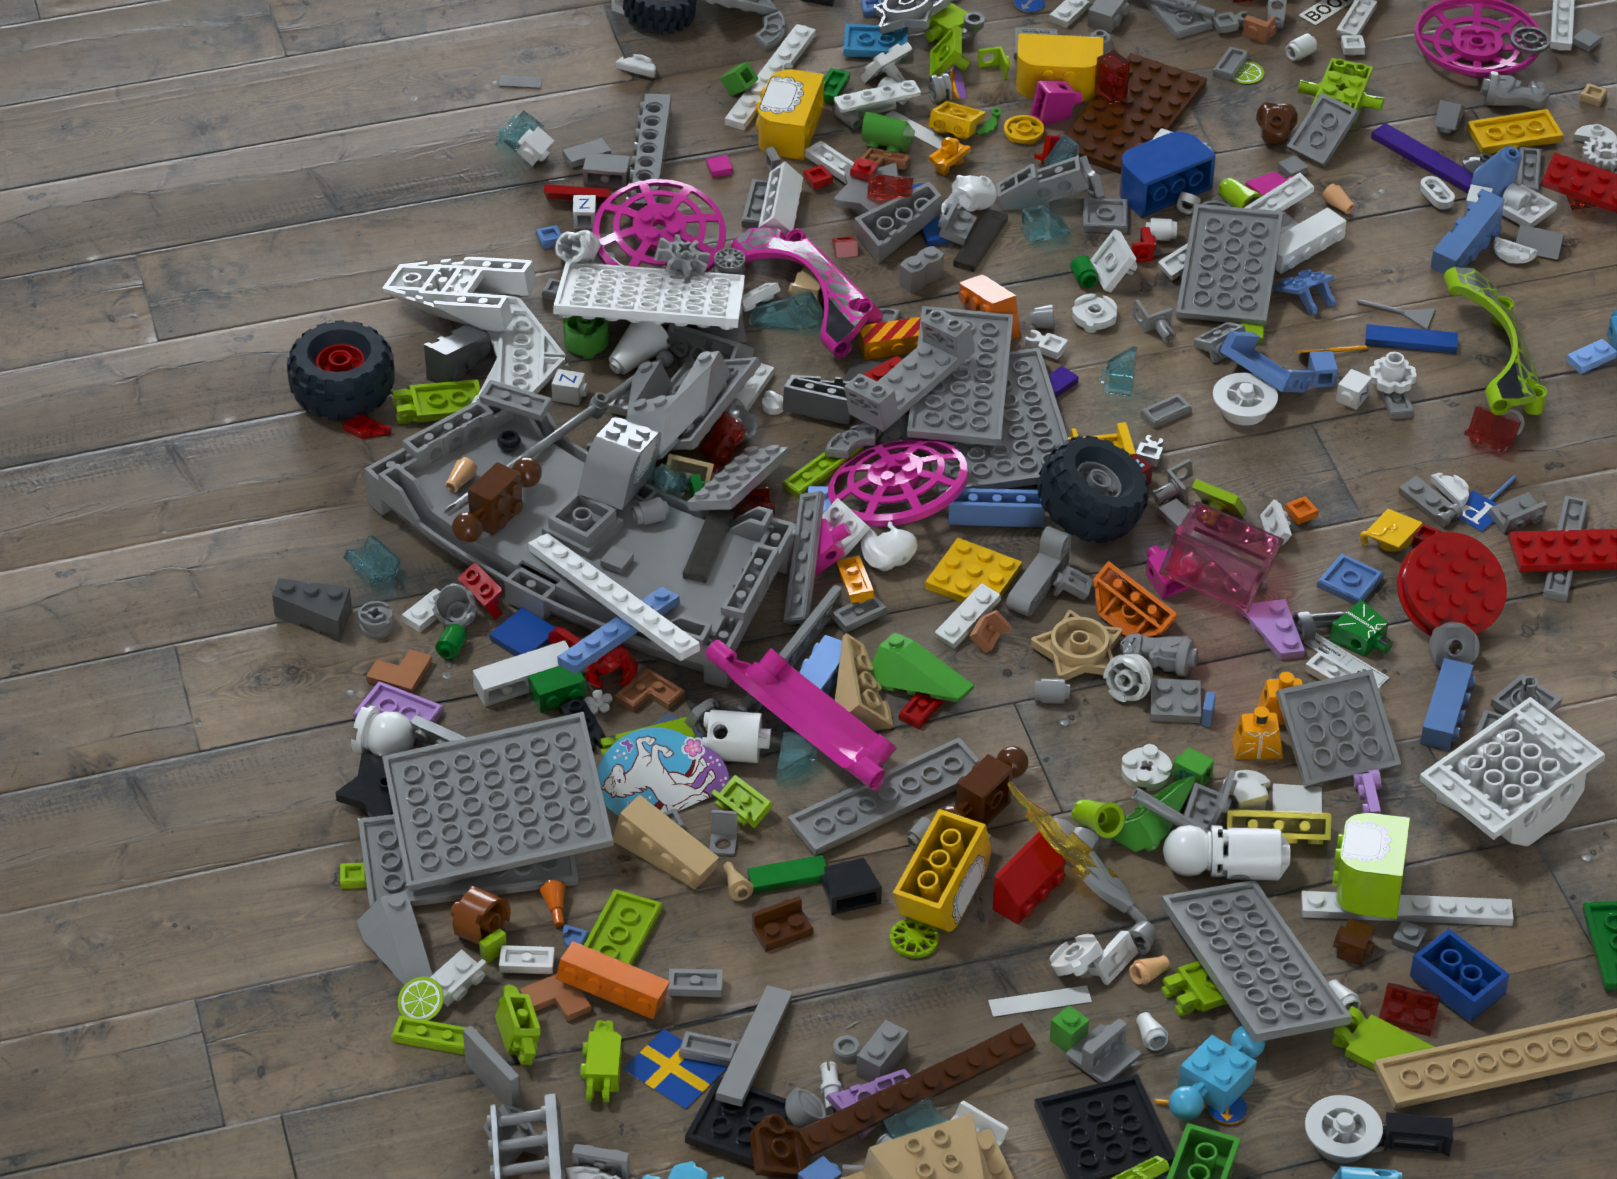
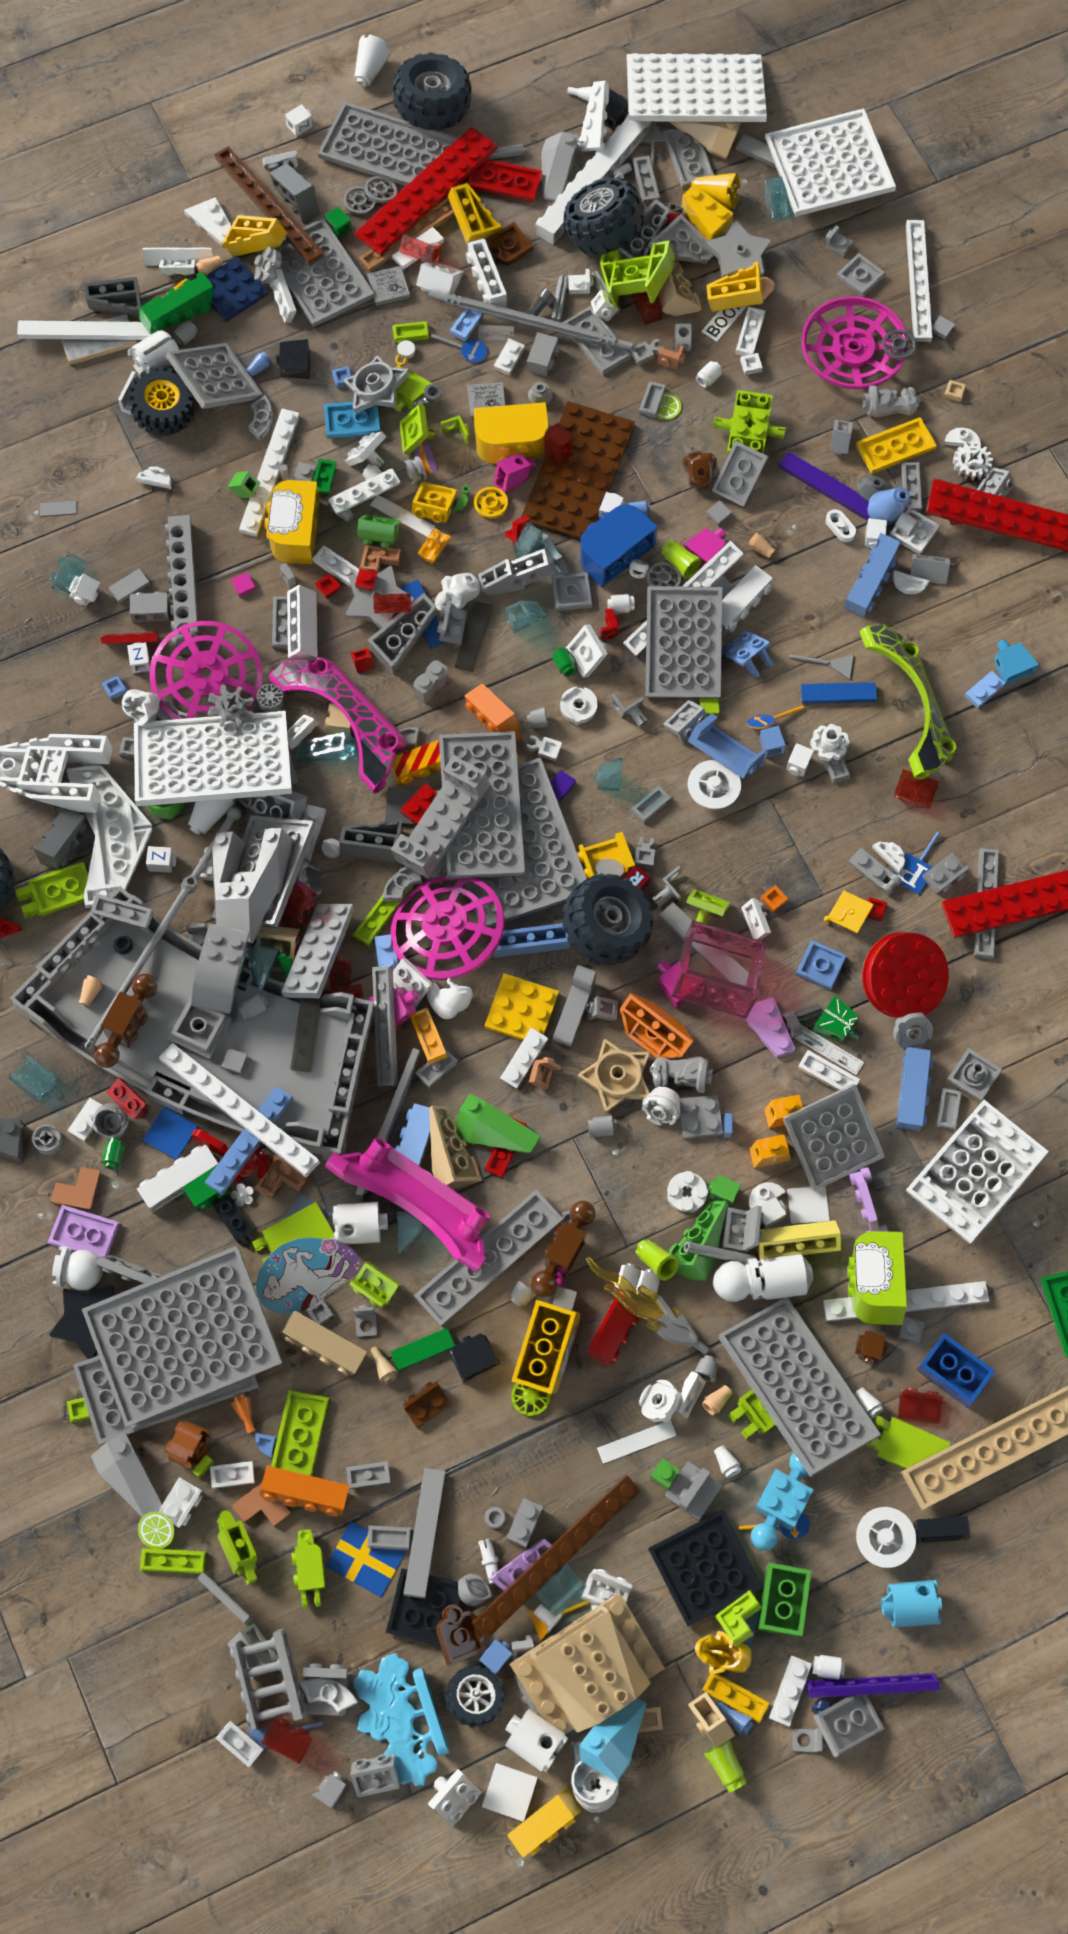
camera: 10 degrees left, 25 degrees up
light grey tile [685,698,720,728] -> none

